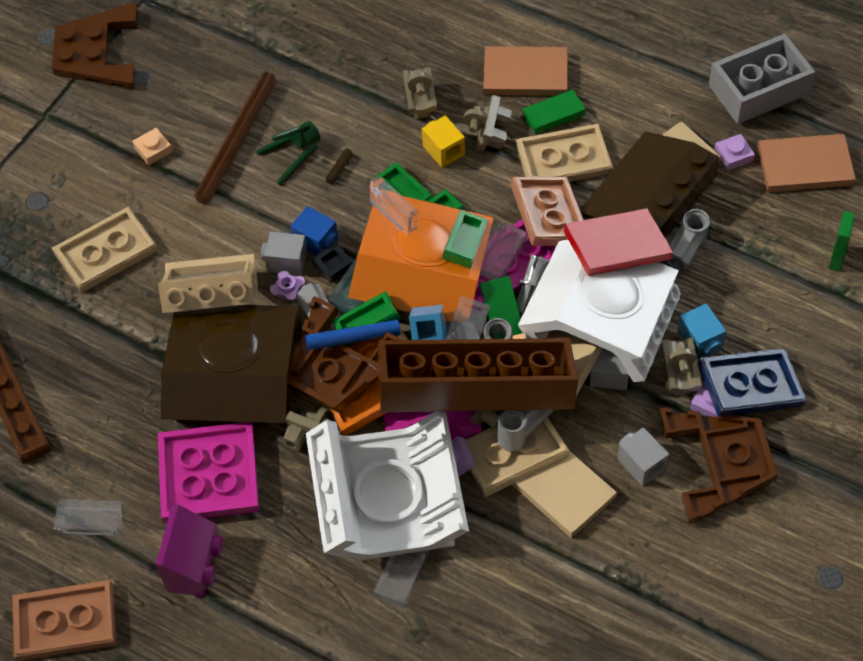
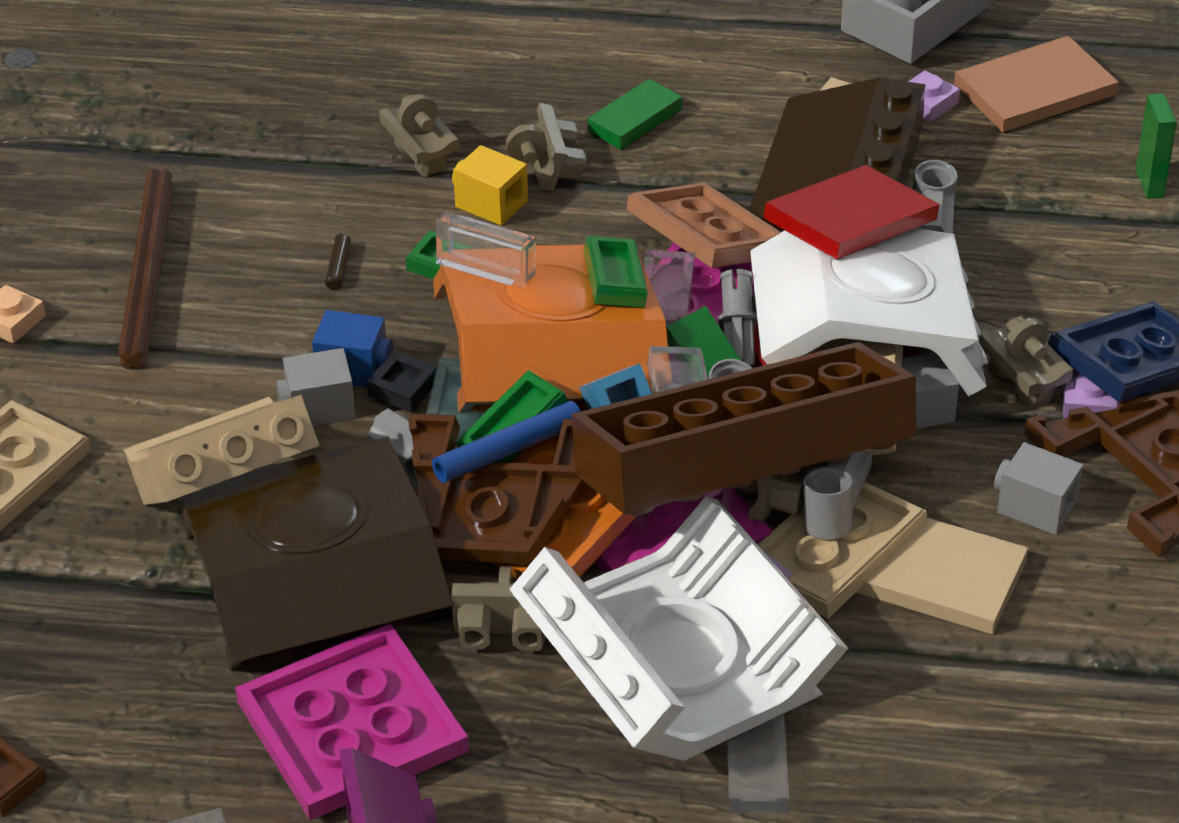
camera: 25 degrees left, 15 degrees down
dark green plant [256,121,321,185] -> none
lavender plate [270,271,305,302] -> none
nougat tile [483,46,567,96] -> none
tan tile [516,124,613,182] -> none
dark azure brick [677,303,726,359] -> none

